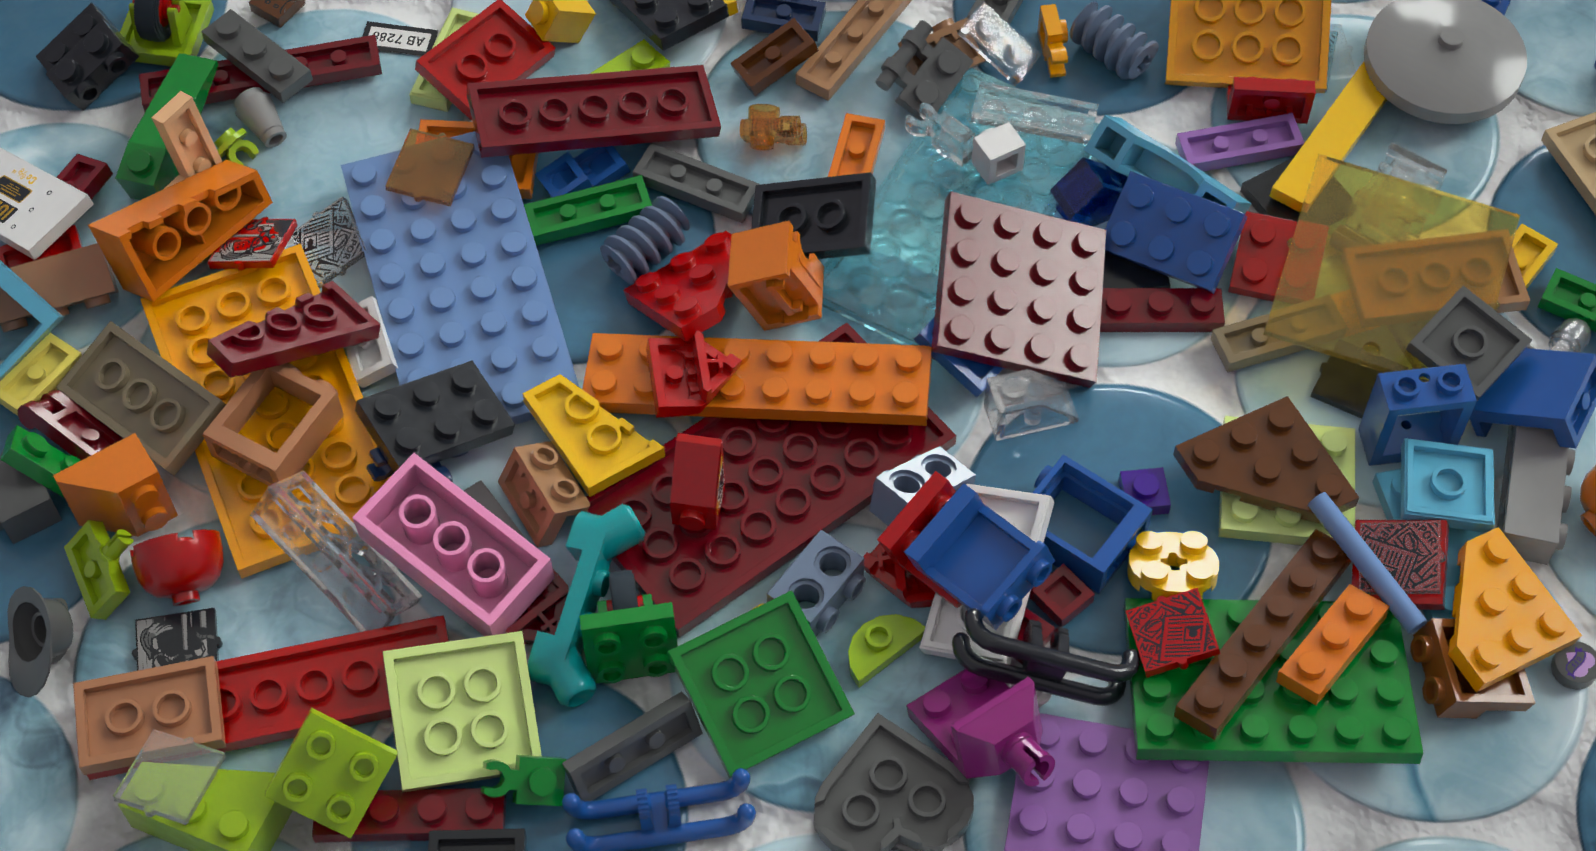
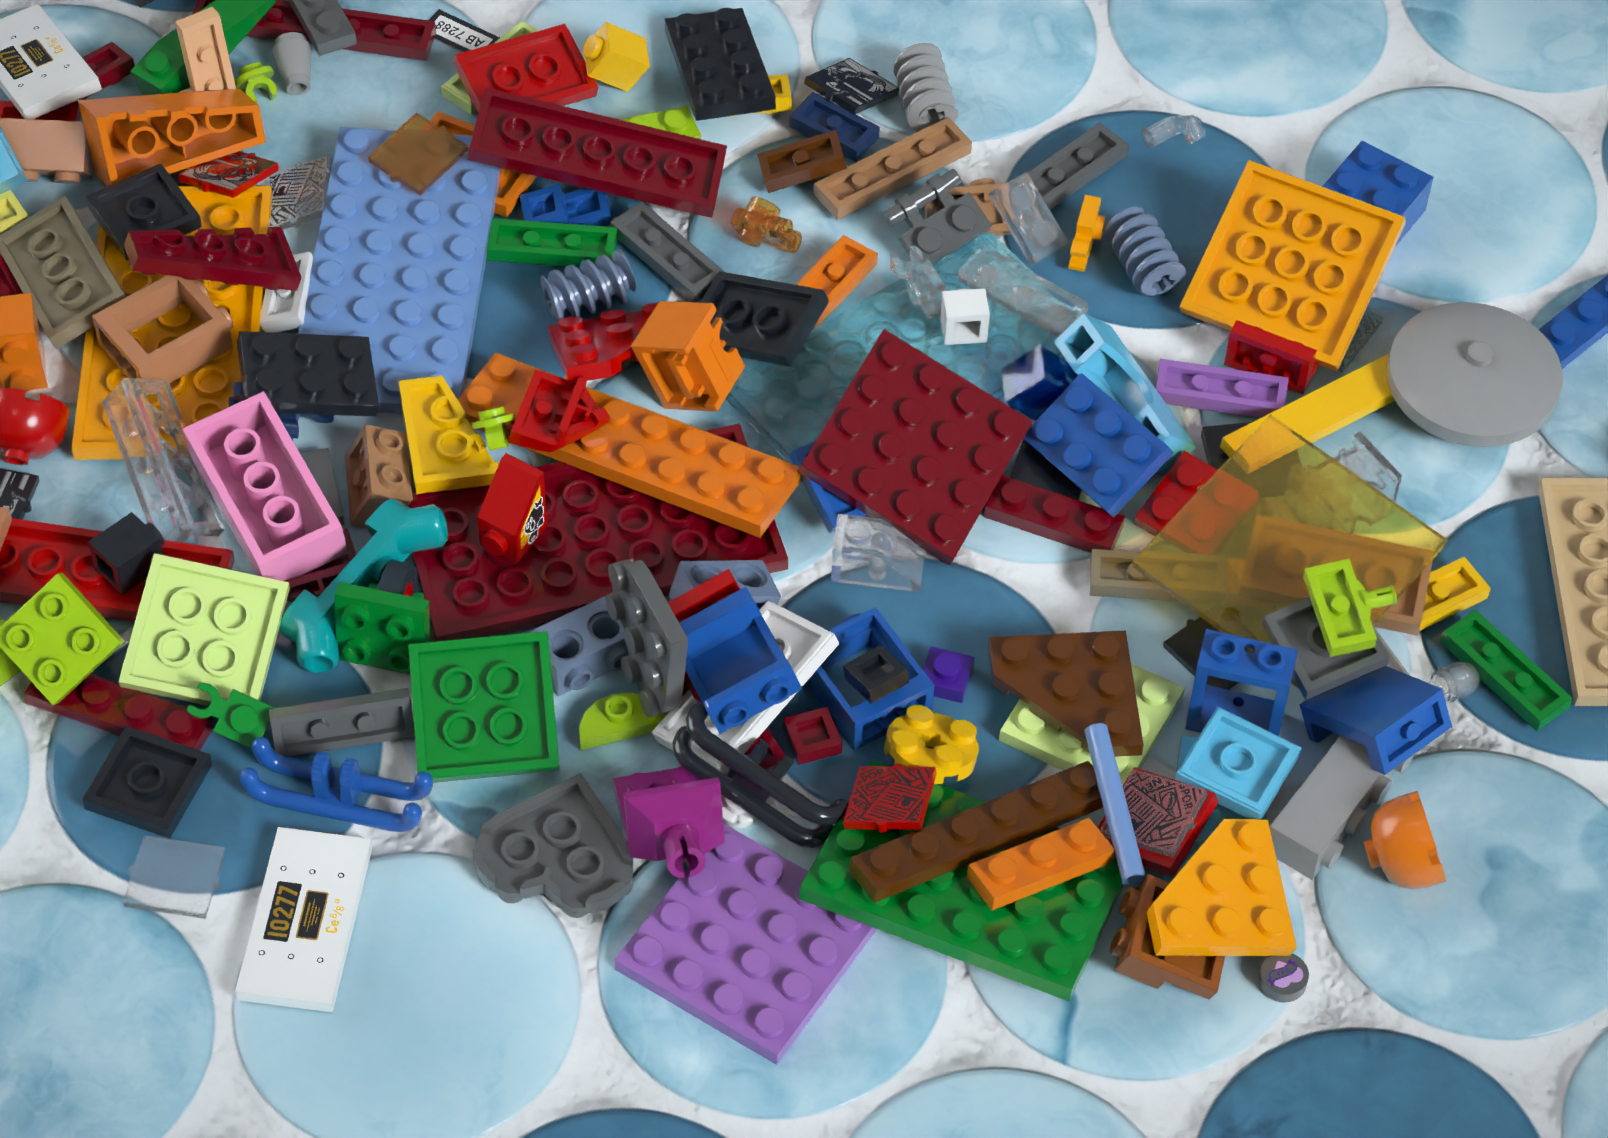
camera: 20 degrees right, 5 degrees down
none -> black plate [85,163,202,261]
none -> black brick [88,512,165,595]
none -> lime plate [471,406,516,451]
none -> dark grey plate [606,559,688,718]
none -> black plate [843,645,909,704]
none -> lime plate [1303,559,1397,657]

